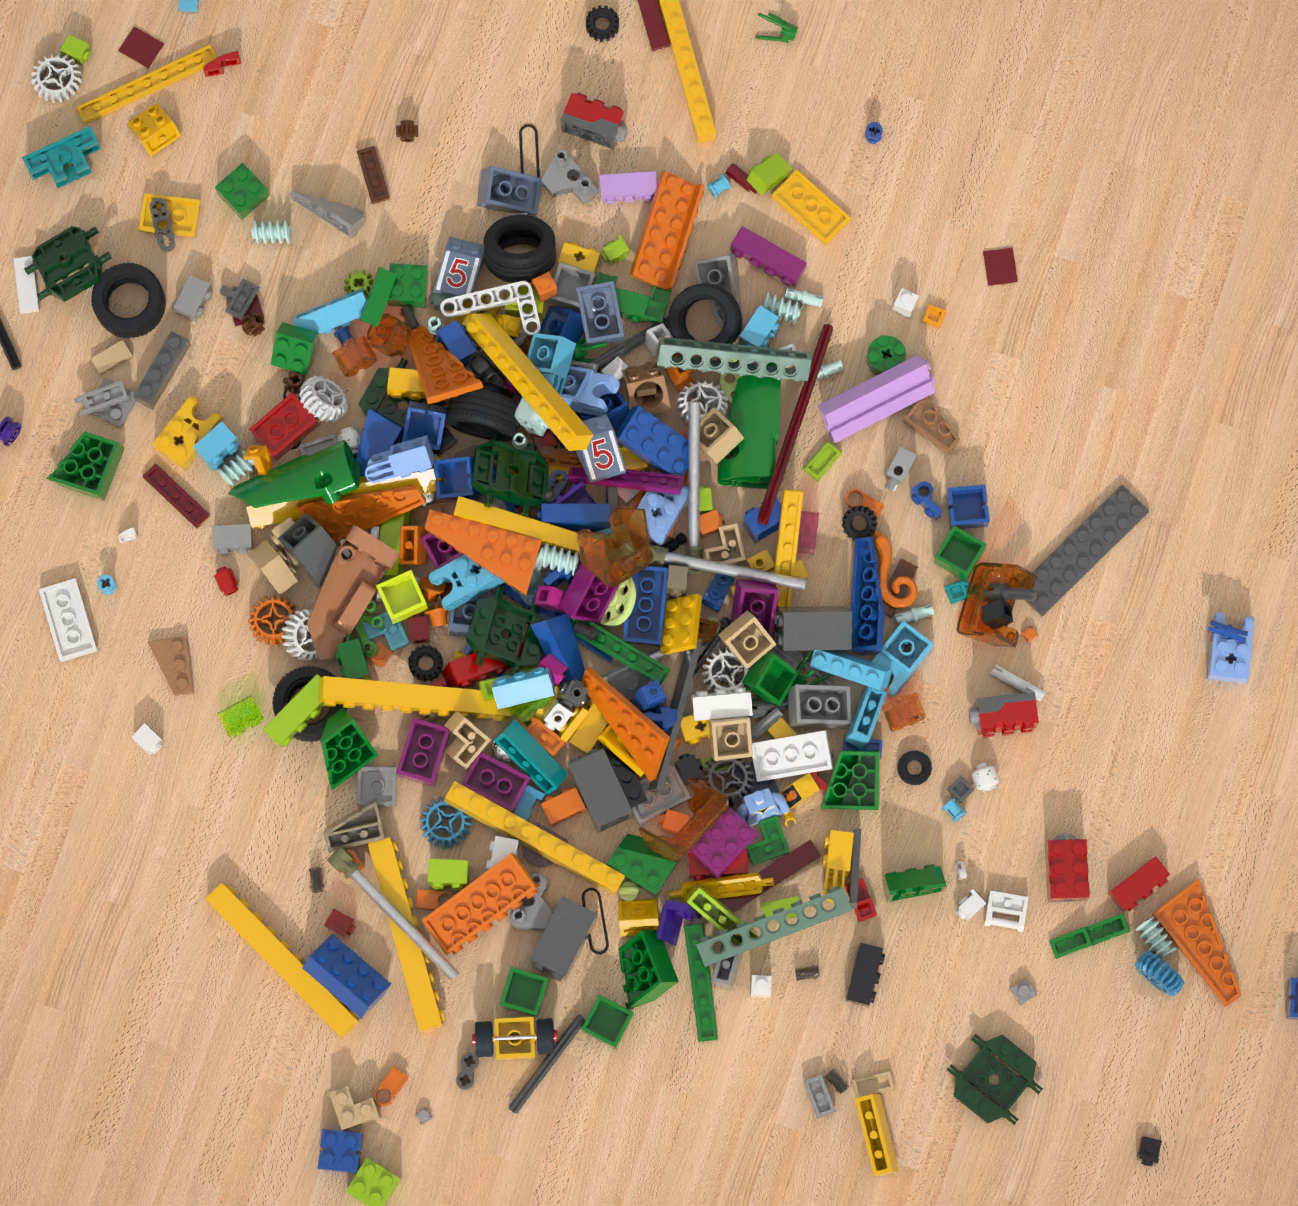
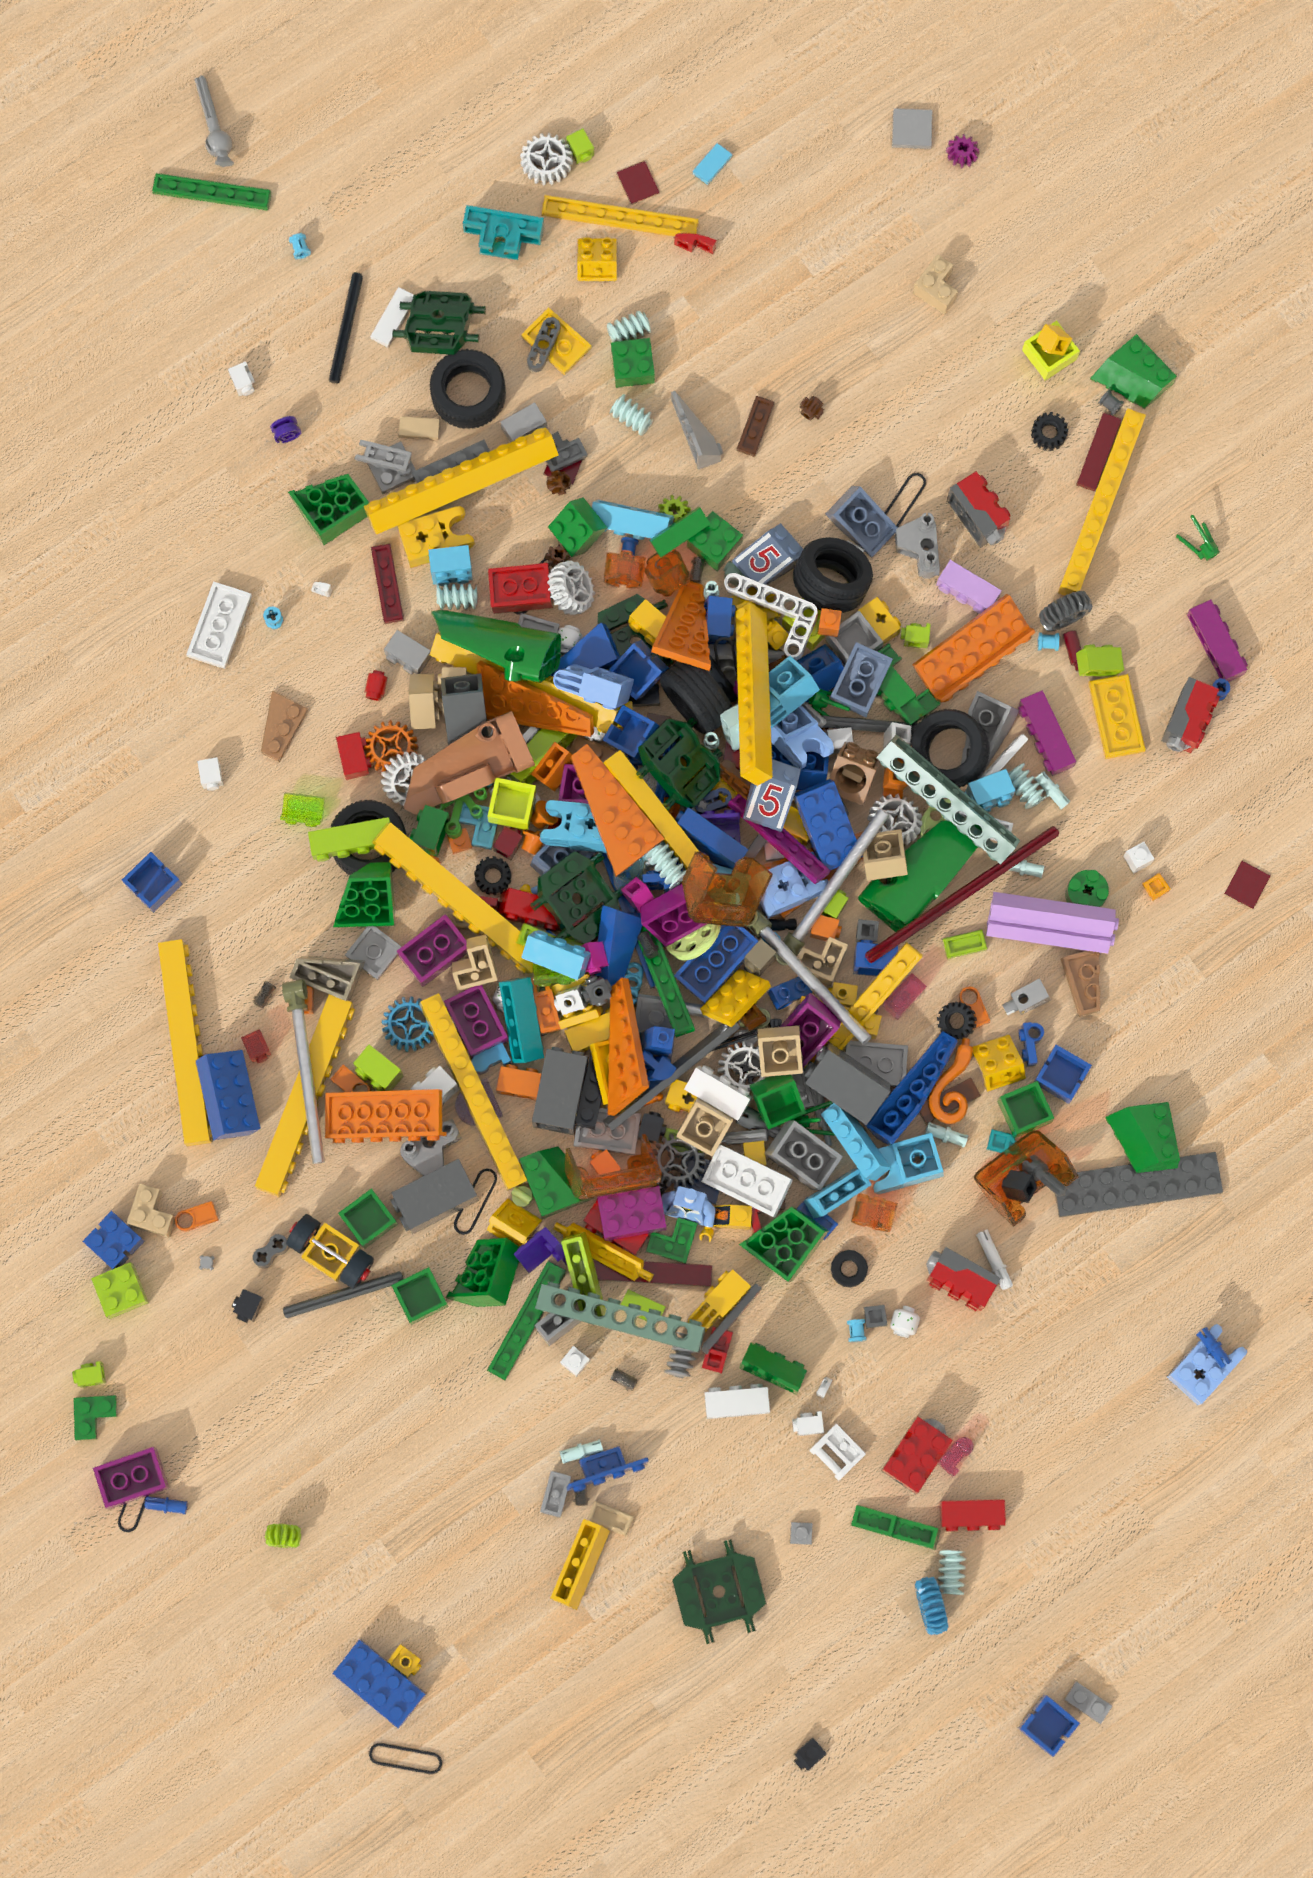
camera: 35 degrees right, 0 degrees up
light orange bracket [243,445,273,475] -> none
black brick [846,943,885,1007] -> none
orange piece [1021,626,1038,643] -> none
orange wing [1152,878,1241,1007] -> none
none -> blue piece [122,852,183,913]
none -> black brick [232,1289,264,1323]
none -> red brick [336,732,372,780]
none -> yellow brick [364,427,558,535]
none -> light aqua pin [559,1439,603,1464]
none -> blue bracket [566,1446,649,1492]
none -> light aqua piece [607,311,651,342]
none -> medium azure piece [624,962,644,1005]
none -> light grey piece [664,1332,697,1379]
none -> white brick [704,1384,770,1419]
none -> light grey plate [845,1041,908,1087]
none -> dark grey brick [855,919,879,944]
none -> clear pink leg [938,1437,974,1477]
none -> yellow bracket [973,1035,1026,1092]
none -> white tile [979,734,1028,779]
none -> dark grey gear [1039,591,1093,631]
none -> green wedge [1105,1102,1180,1173]
none -> piece [1161,677,1220,753]
none -> magenta brick [1187,600,1248,682]

